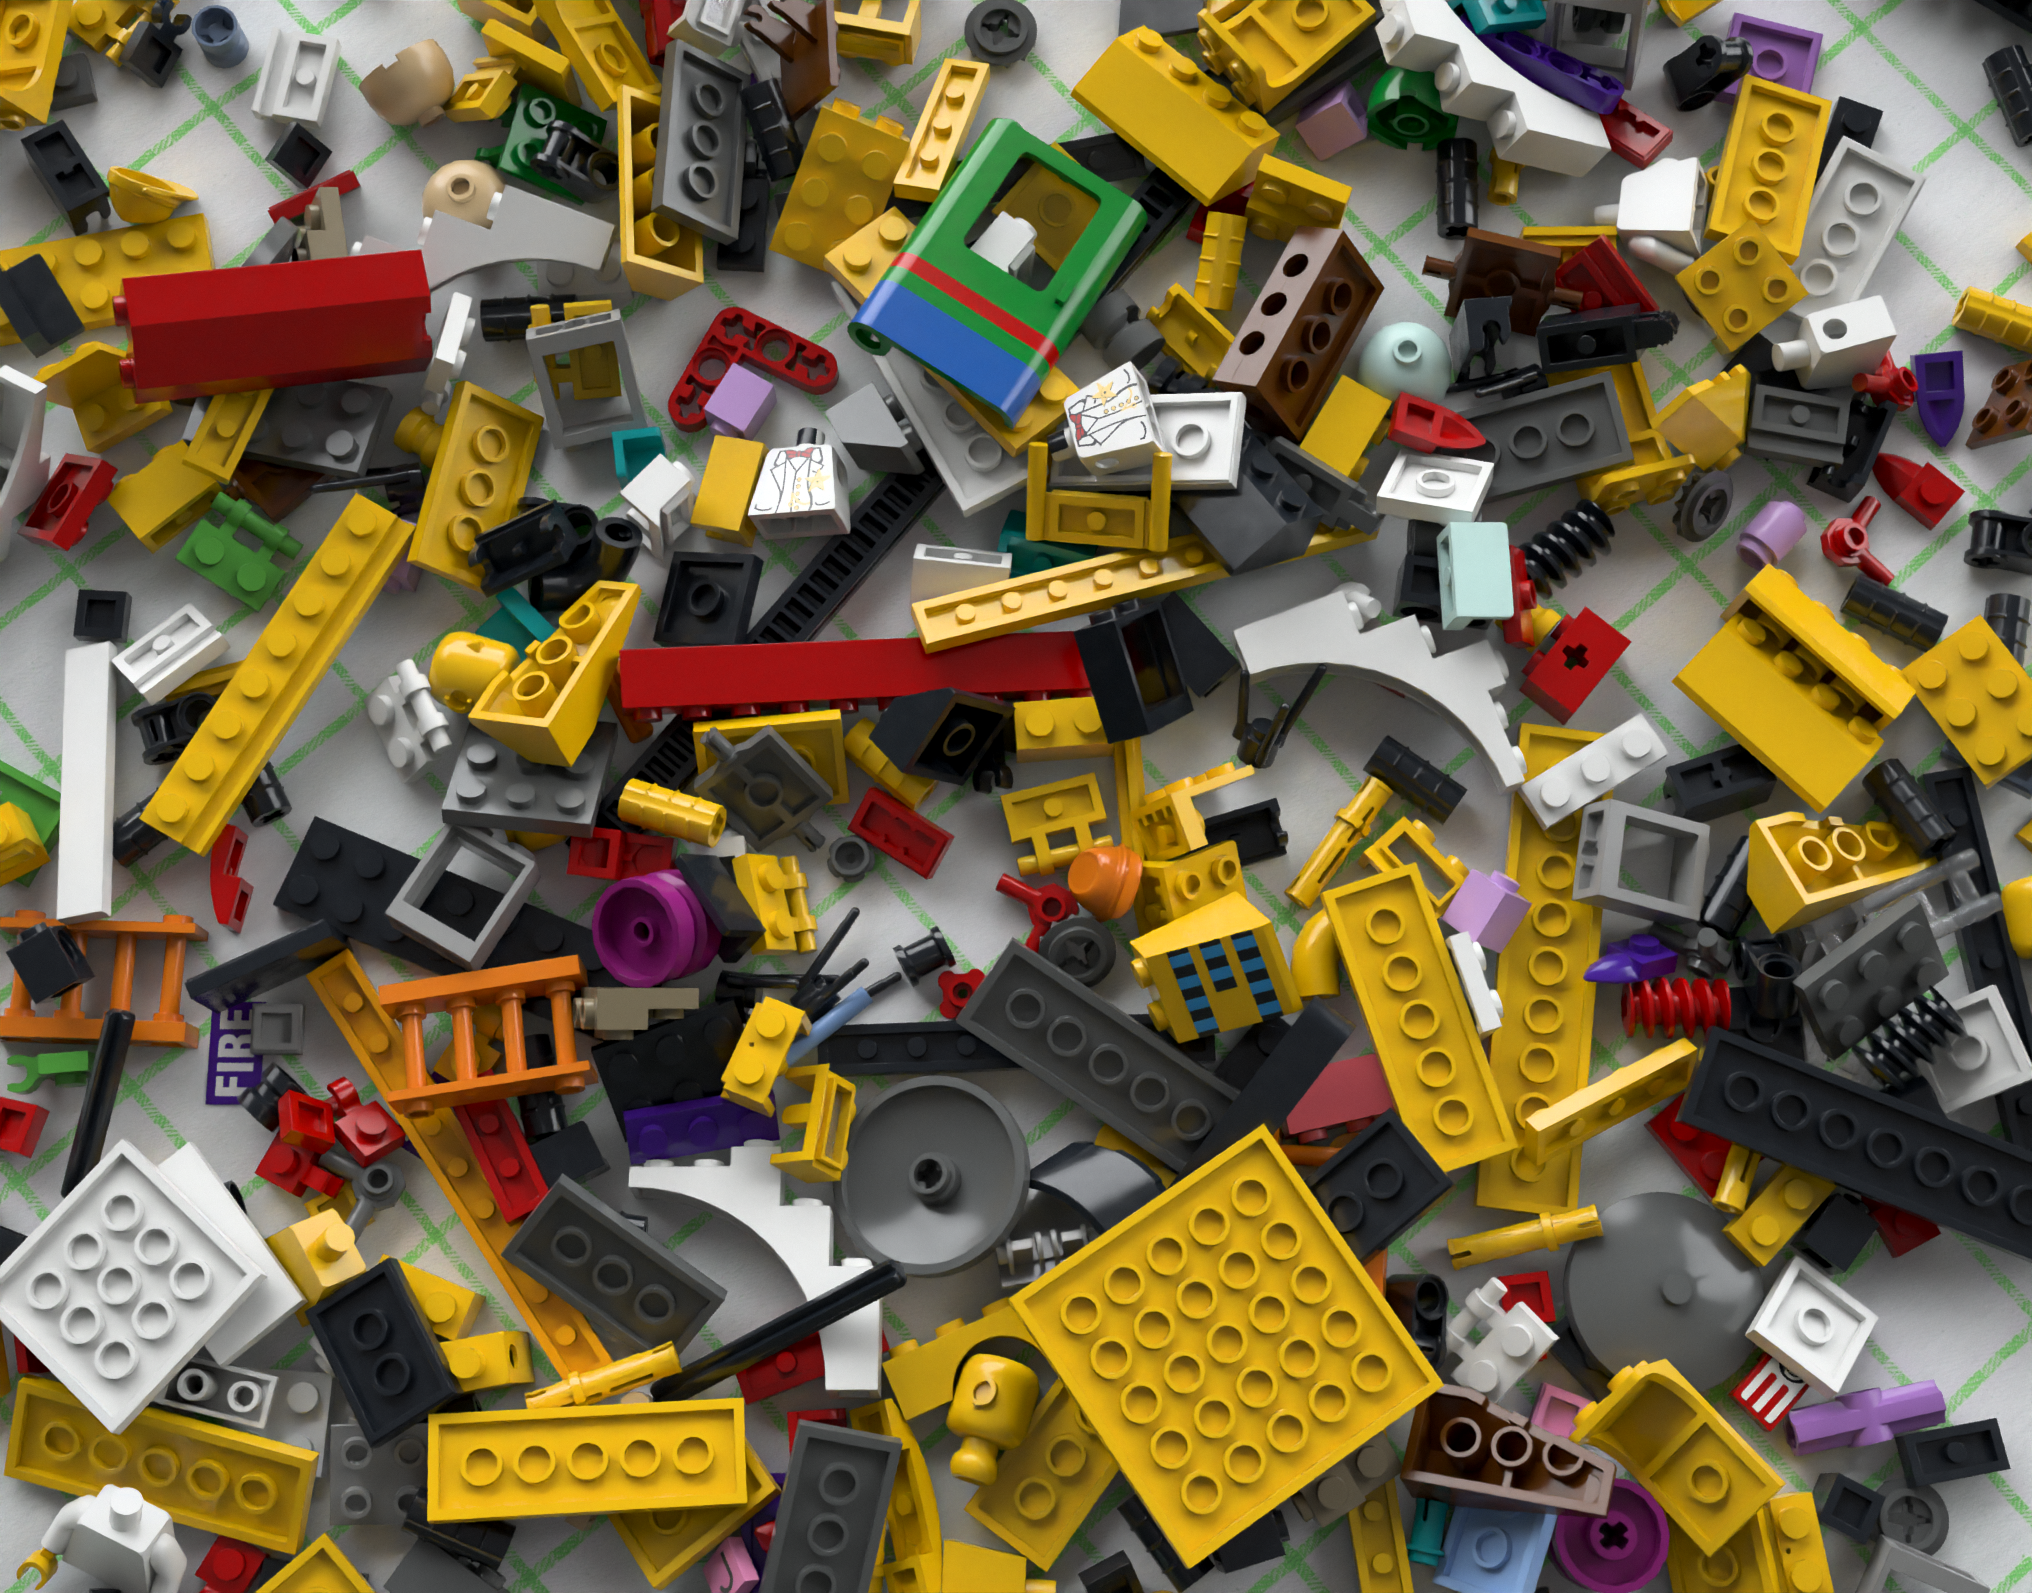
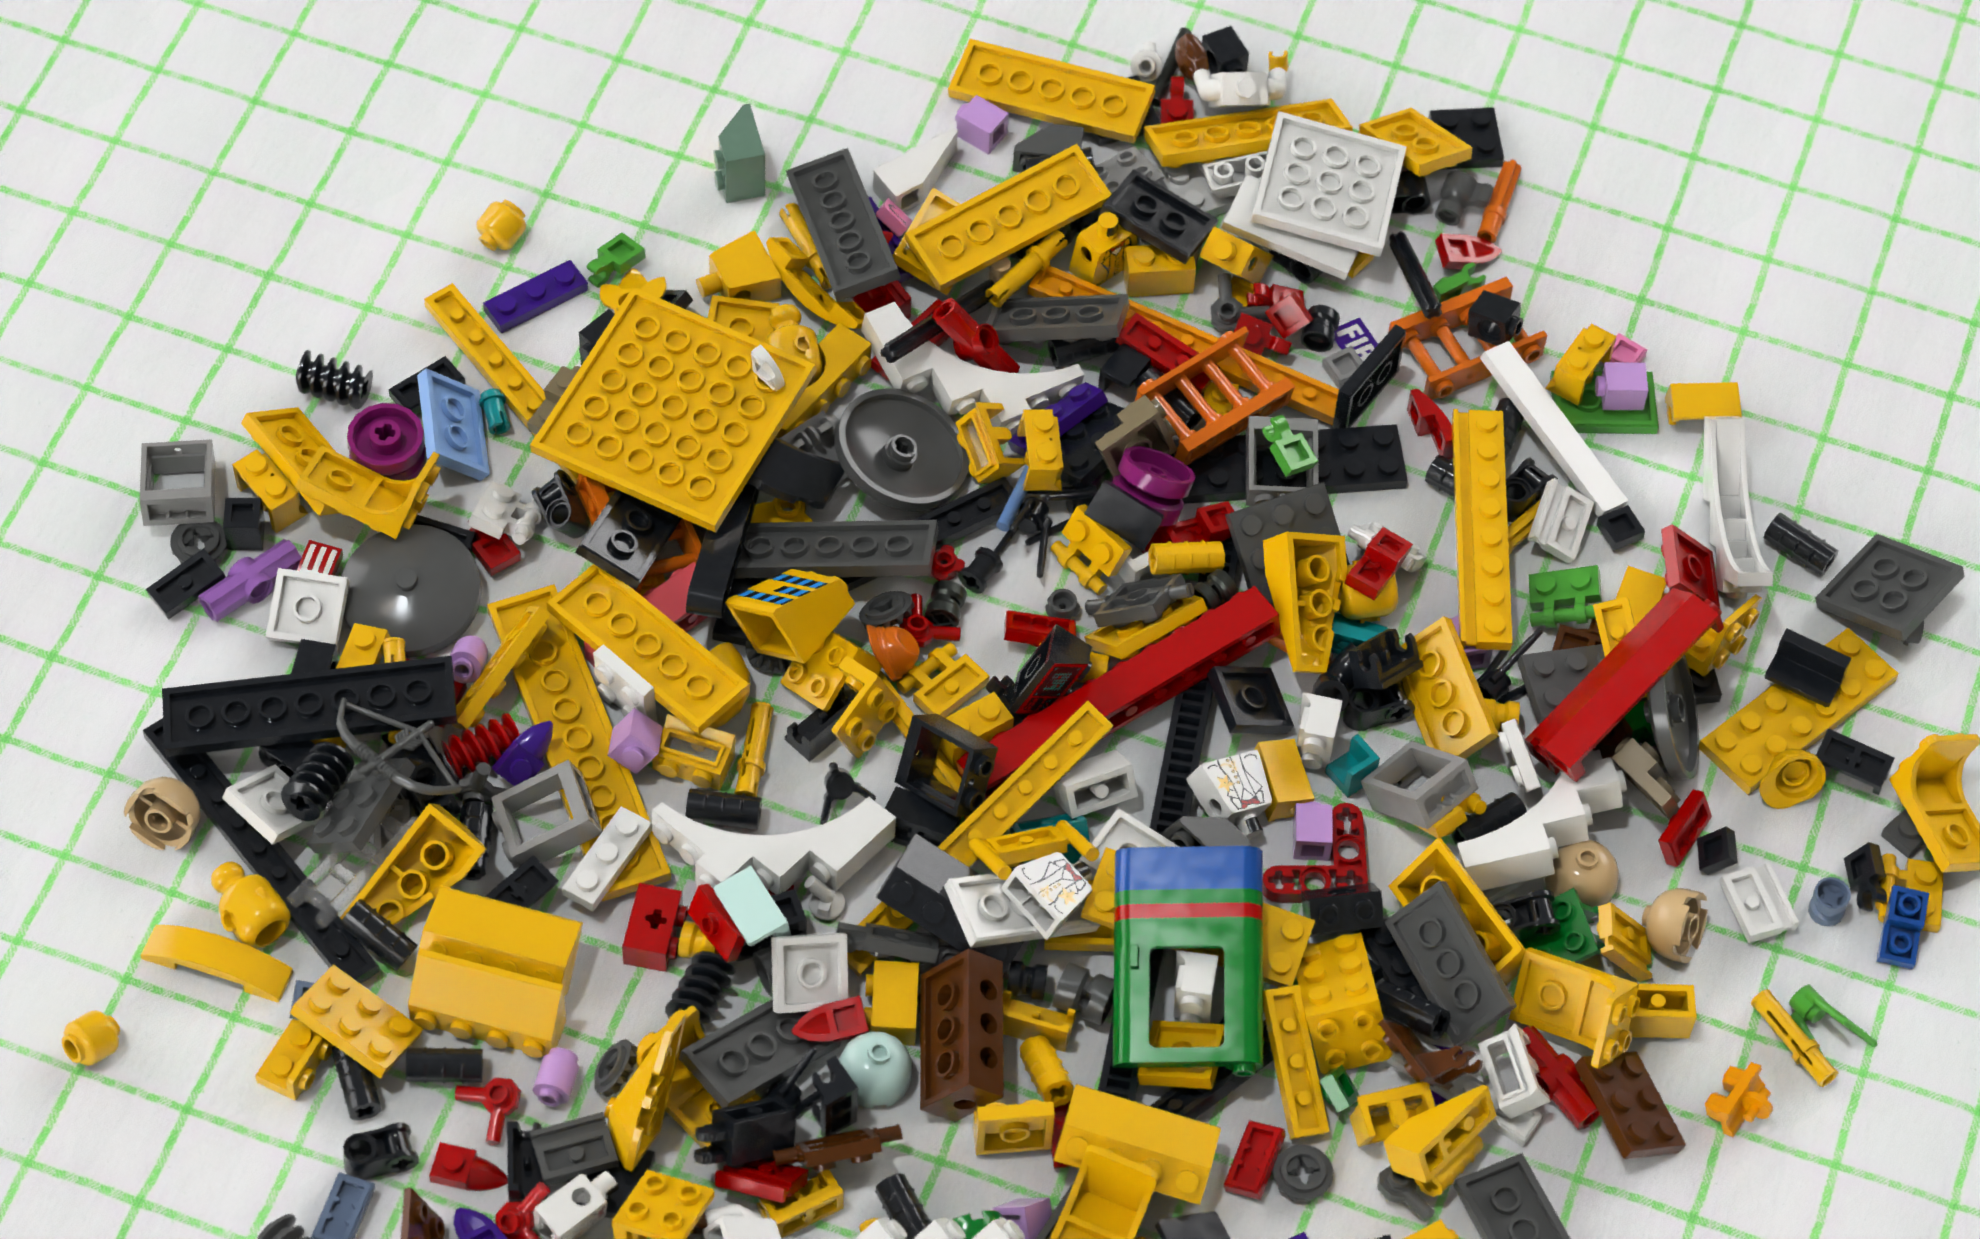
camera: 150 degrees right, 20 degrees down
yellow tile [481,18,583,108] -> none
reddish brown wedge [1400,1383,1617,1519] -> none
yellow pin [1447,1204,1604,1271] -> none
bright pink tile [1529,1382,1592,1439] -> none
none -> dark grey piece [336,698,462,795]
none -> lavender brick [449,635,488,684]
none -> white tile [751,344,785,391]
none -> pearl dark grey wheel [925,580,967,627]
none -> red piece [932,298,1020,373]
none -> pearl dark grey wheel [1193,569,1238,614]
none -> red plate [1223,1120,1286,1200]
none -> bright green plate [1262,415,1318,477]
none -> black brick [1301,883,1384,935]
none -> green plate [1319,1065,1360,1113]
none -> red slope [1344,527,1413,601]

